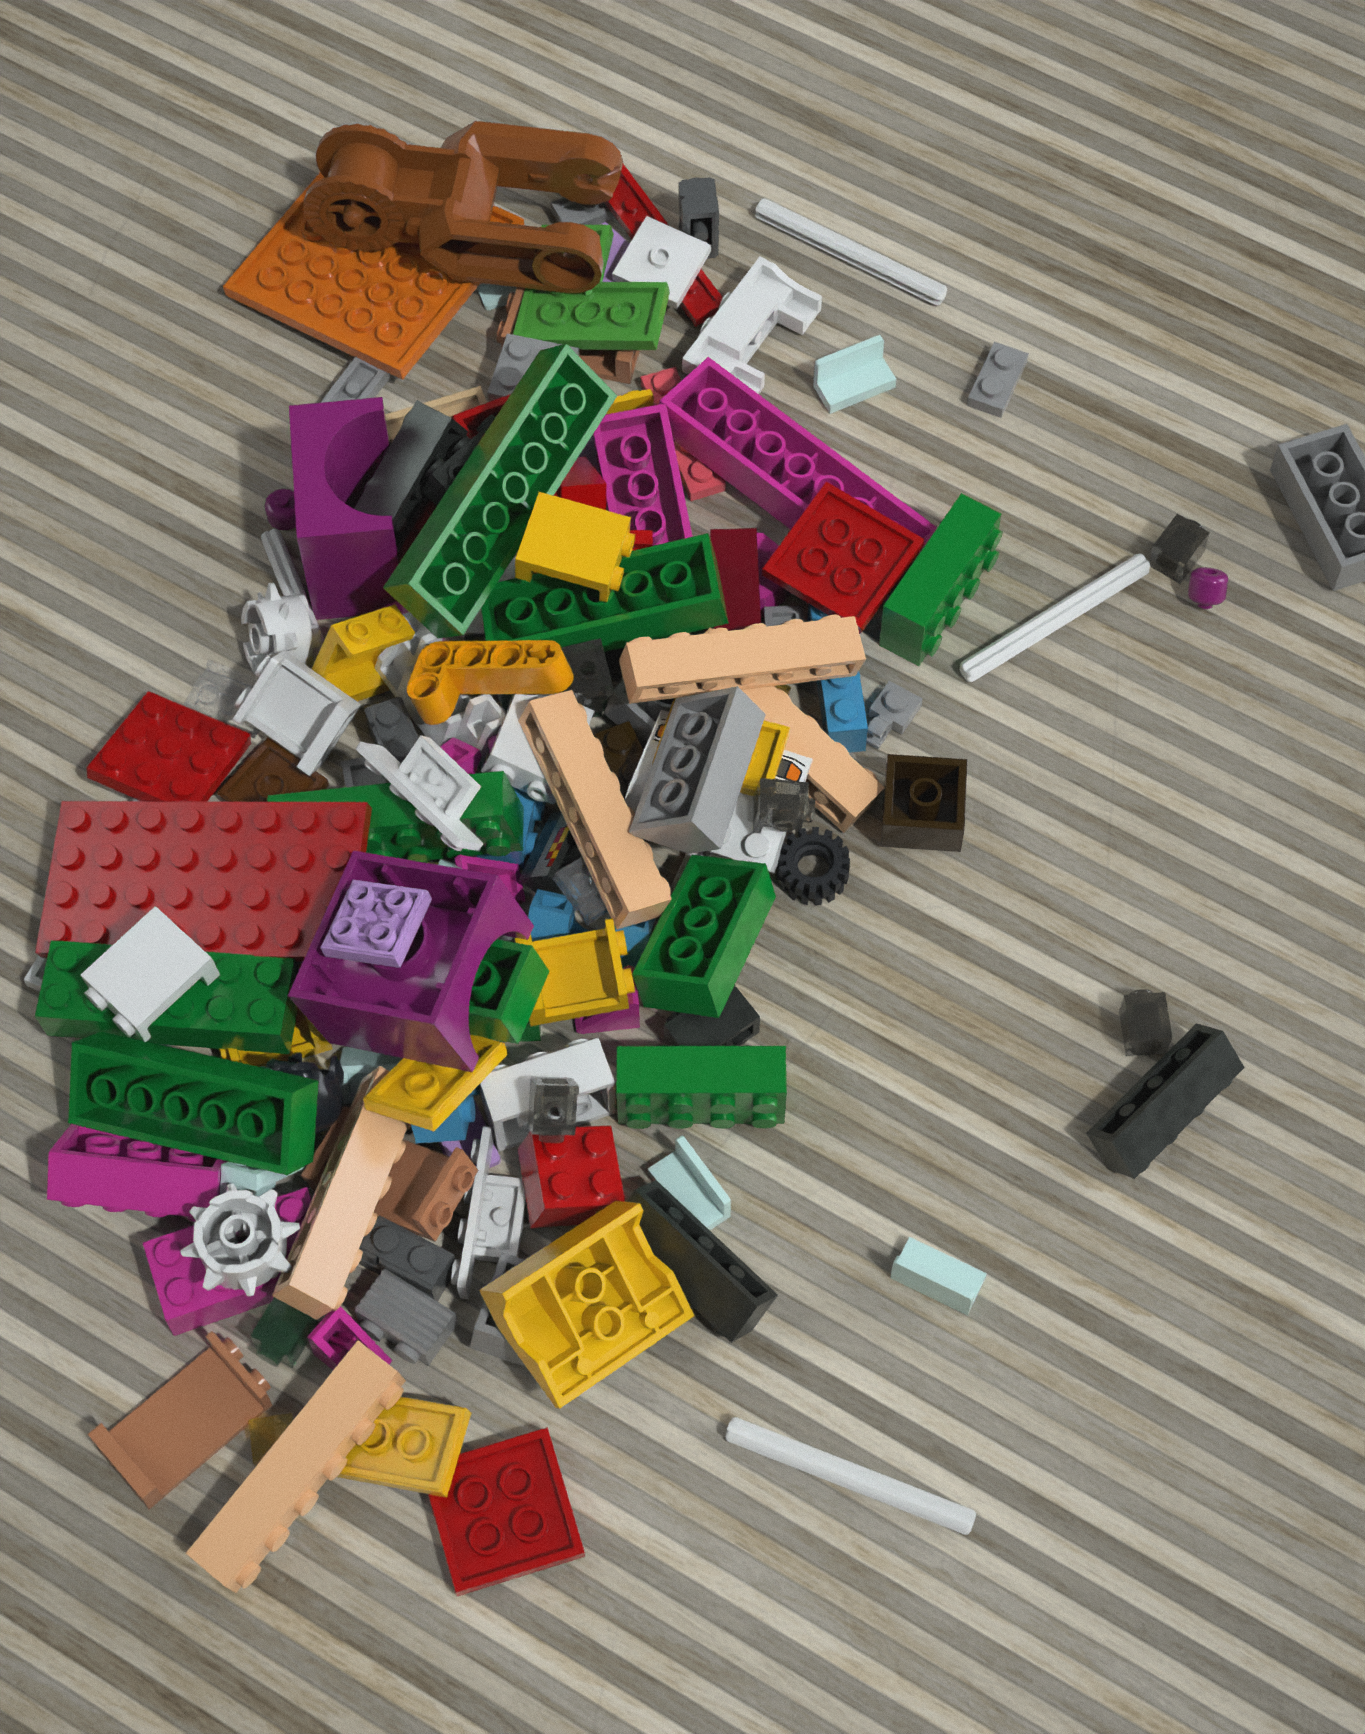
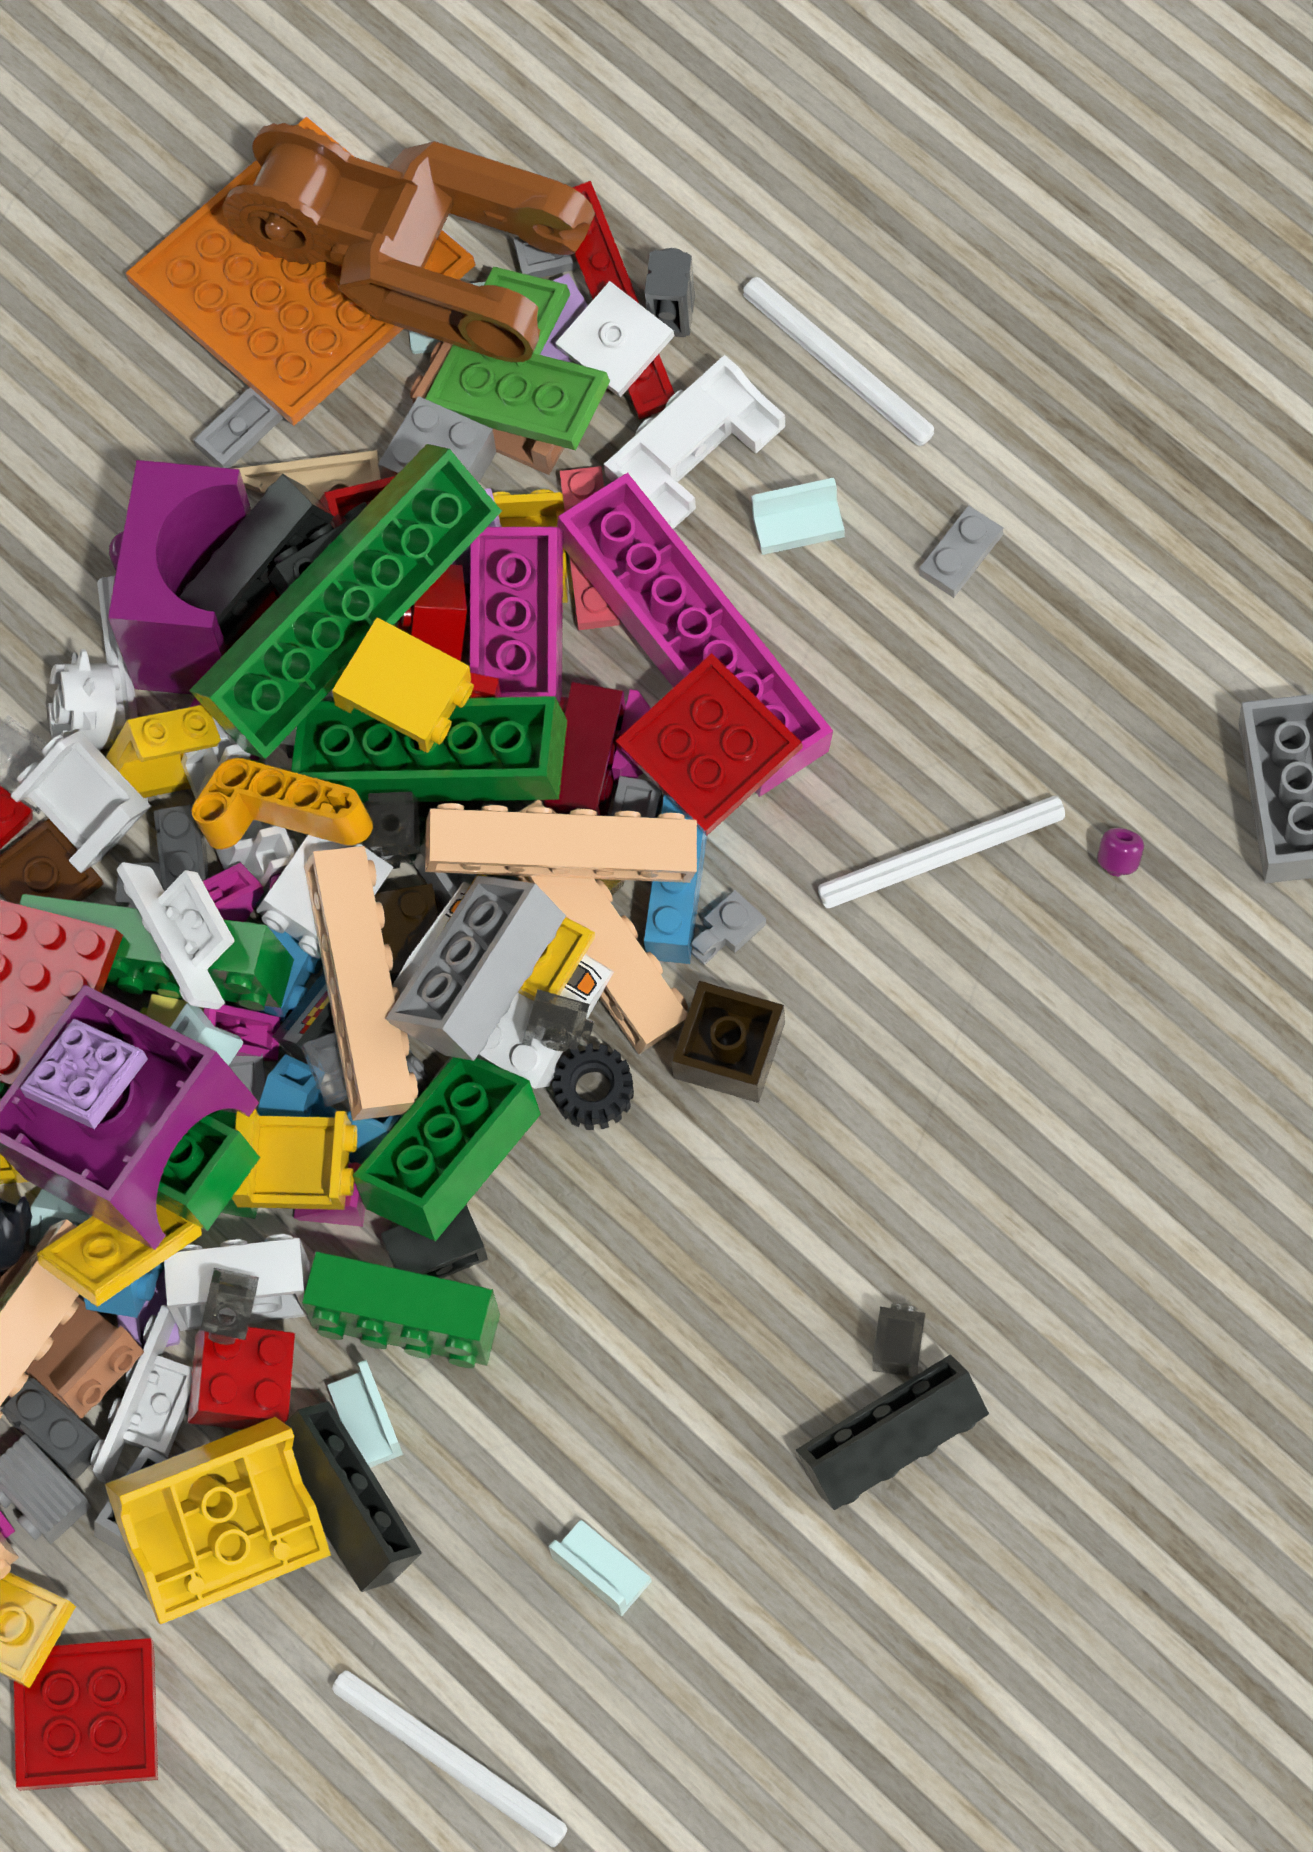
camera: 20 degrees right, 5 degrees up
green brick [879,493,1003,666] -> none
clear smoke brick [1149,513,1210,584] -> none

